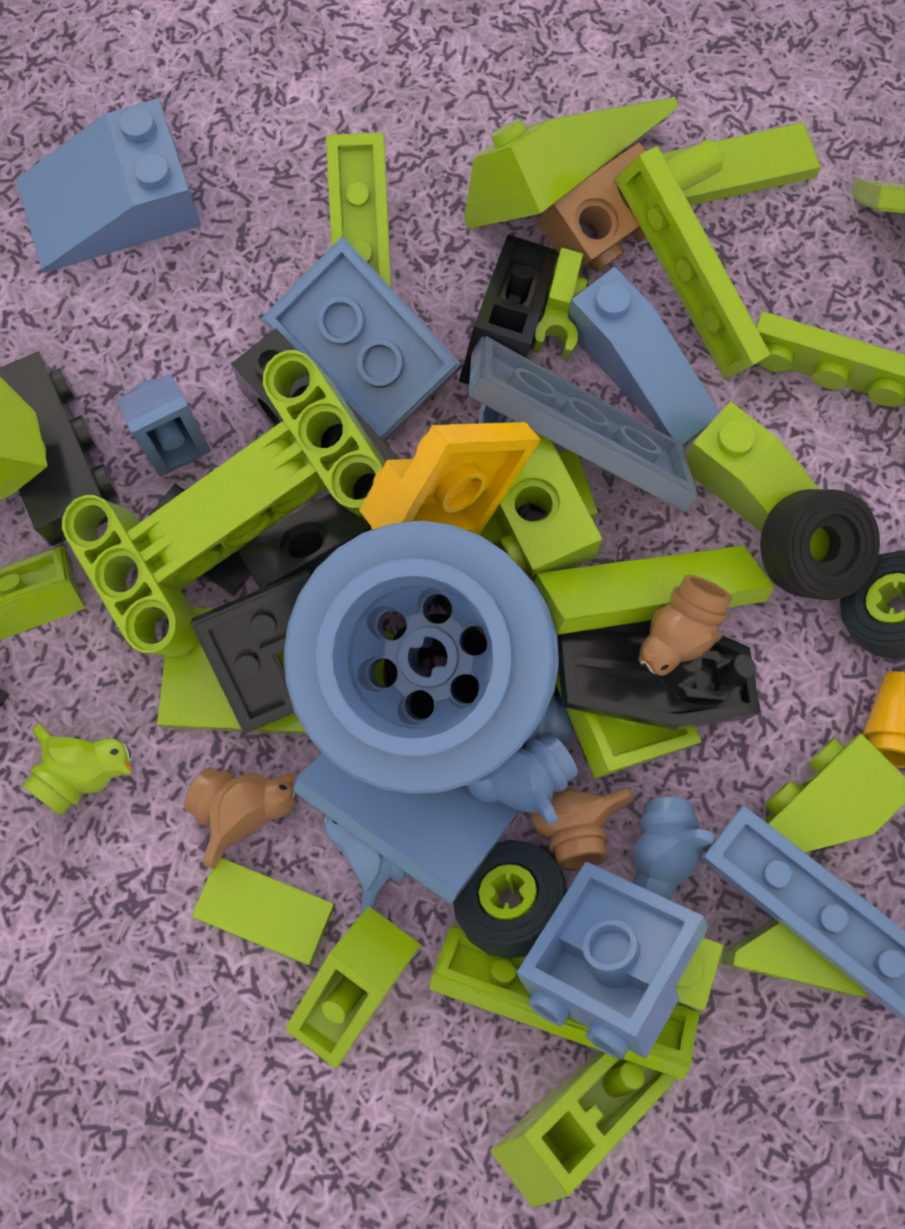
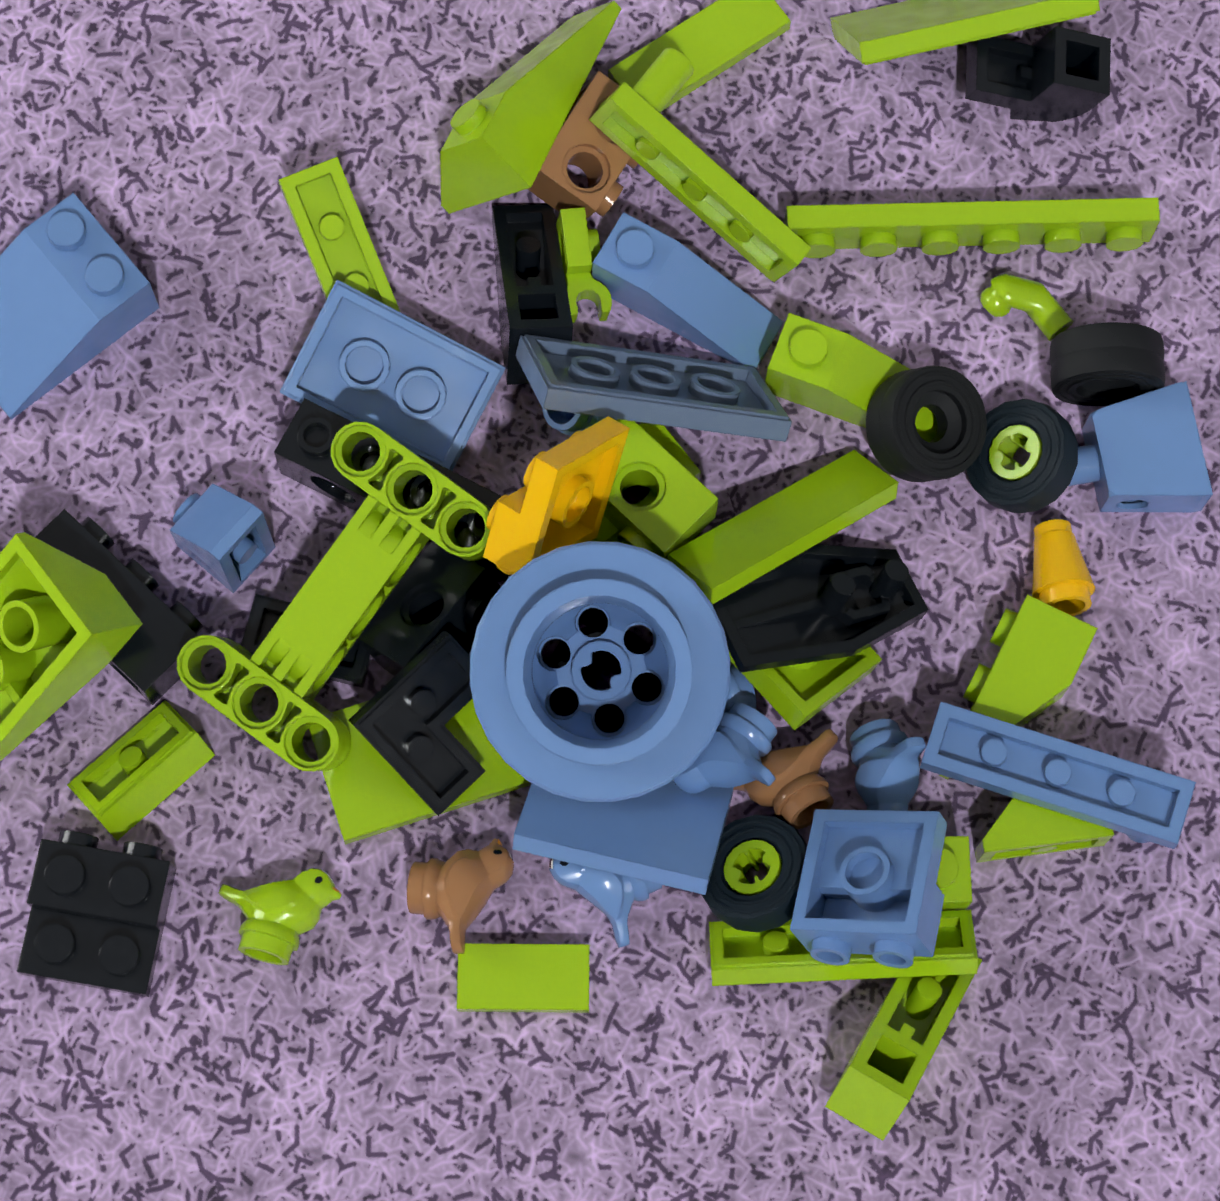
camera: 25 degrees left, 0 degrees up
lime slope [284,906,421,1069] -> none
medium nougat animal [638,574,732,676] -> none

